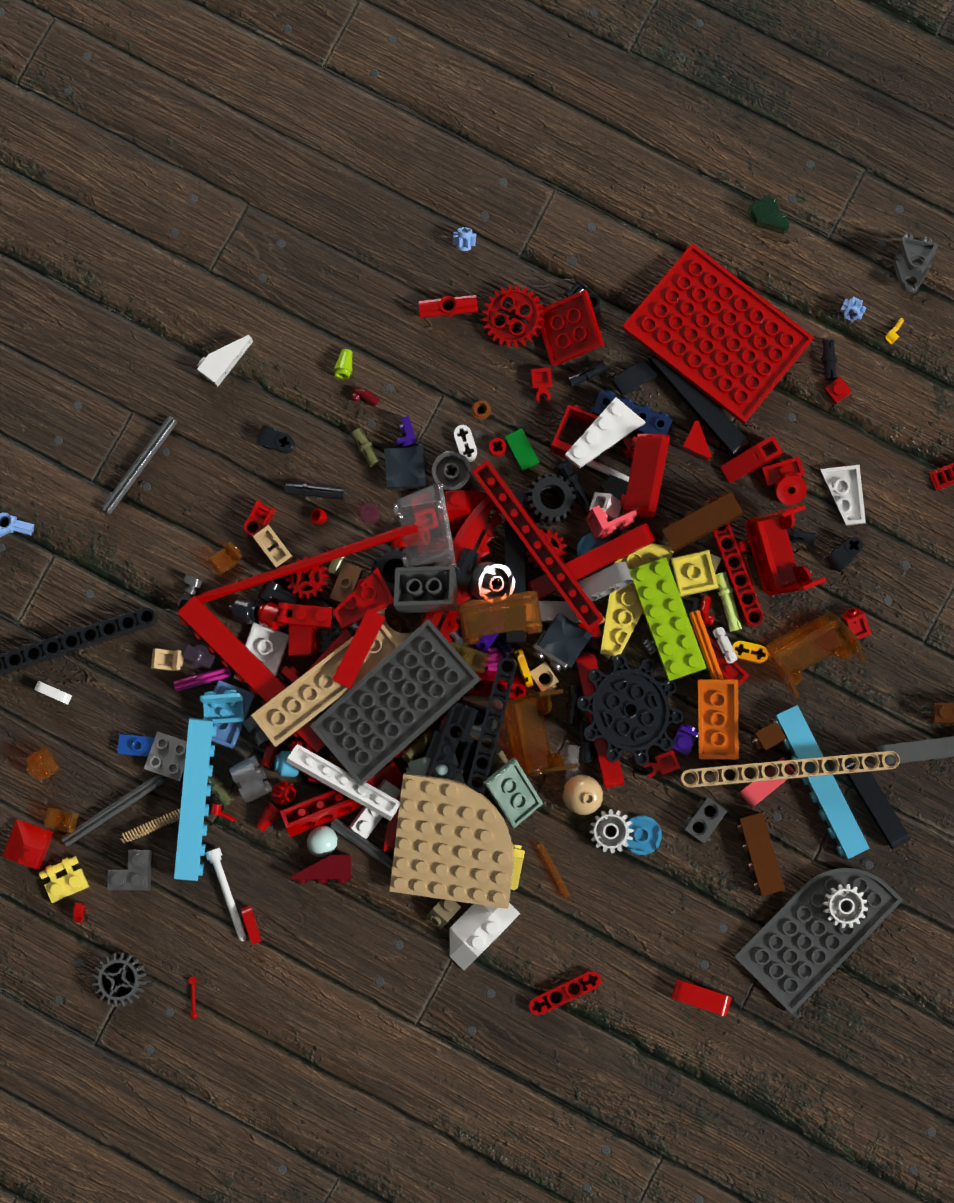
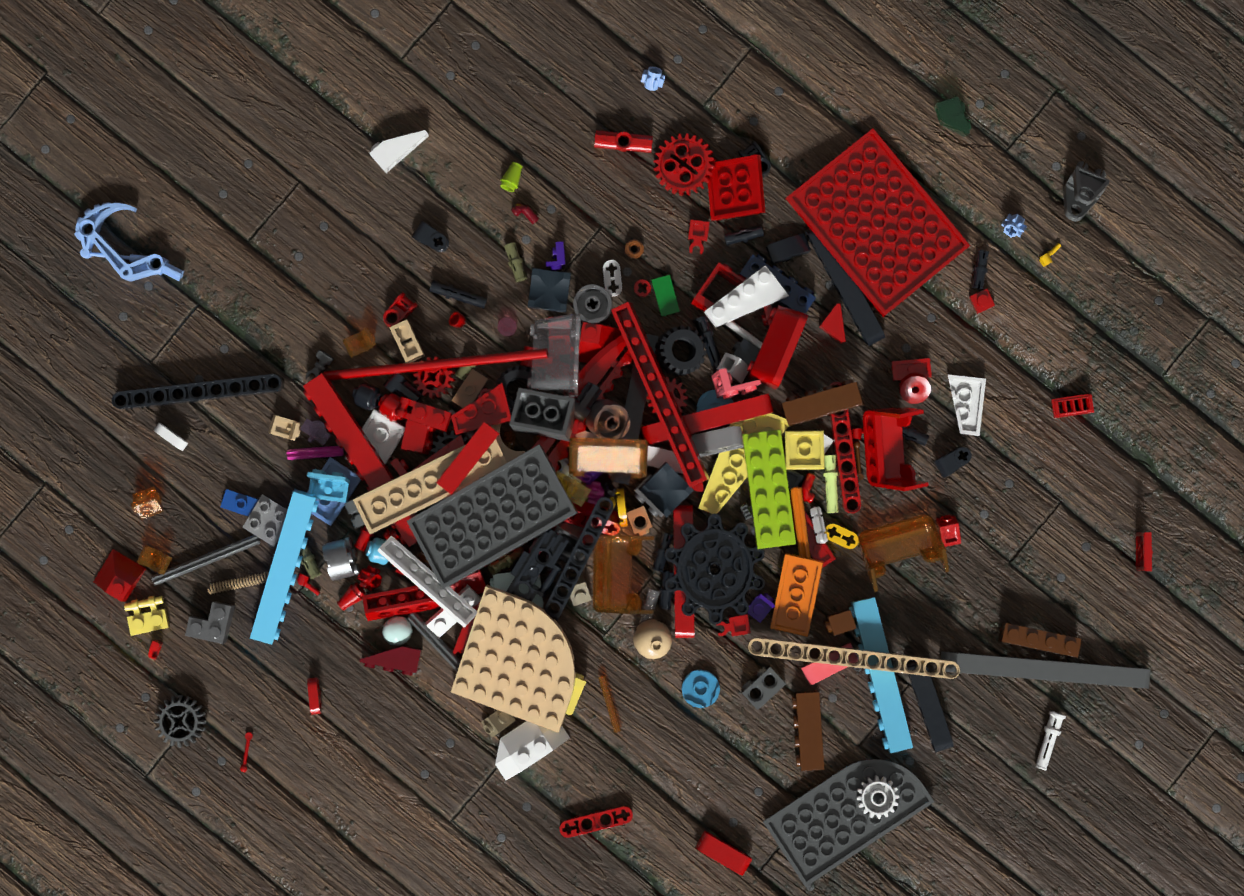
camera: 15 degrees right, 5 degrees up
dark grey axle [102,416,177,514] -> none
white piece [205,848,246,941] -> none
sand green tile [483,758,543,828] -> none
white gear [590,809,634,853] -> none
red slope [720,435,783,484] -> none

